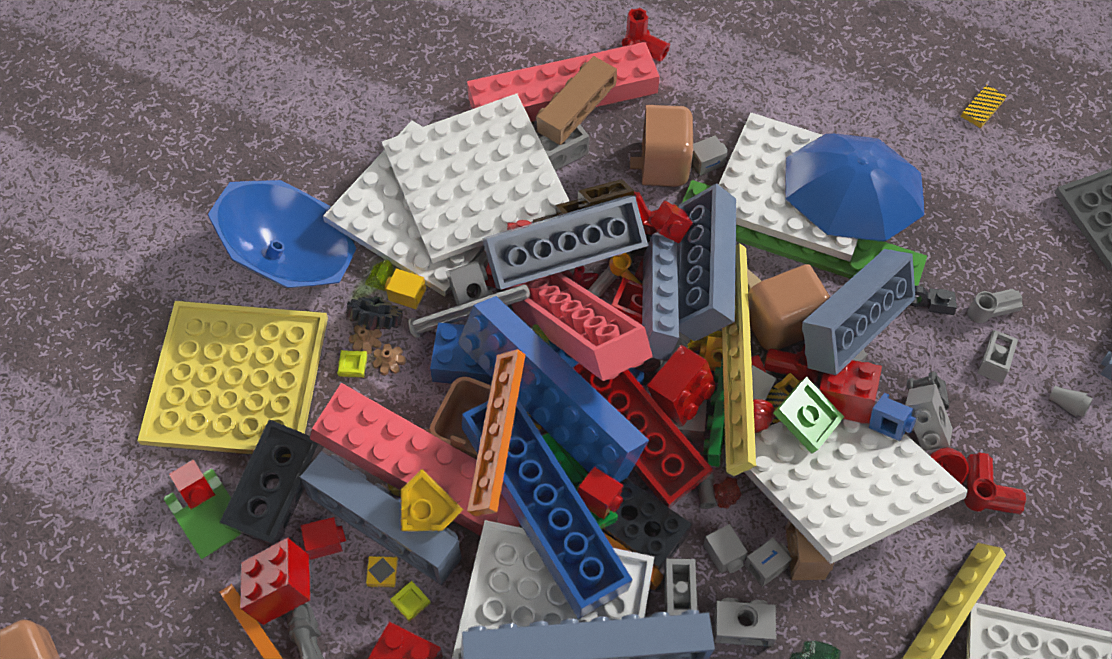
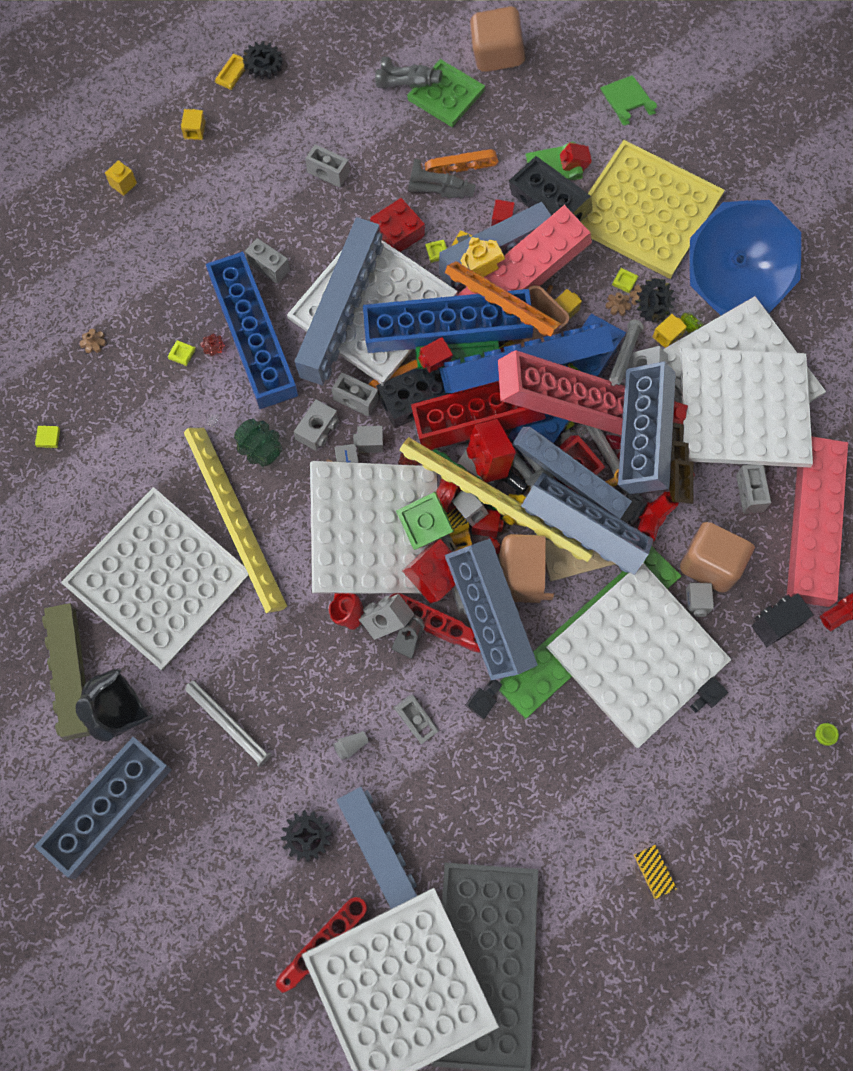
camera: 115 degrees right, 10 degrees up
red brick [240,538,310,625] -> none
medium nougat brick [536,56,617,145] -> none
red brick [651,200,693,244] -> none
blue piece [785,133,924,242] -> none
blue brick [869,393,916,441] -> none
red piece [964,452,1026,515] -> none
light grey piece [967,289,1023,323] -> none
none -> red piece [390,593,480,653]
none -> yellow brick [555,289,582,319]
none -> bright green flag [600,75,657,126]
none -> black plate [690,677,728,713]
none -> black brick [751,593,814,648]
none -> lime plate [815,723,839,746]

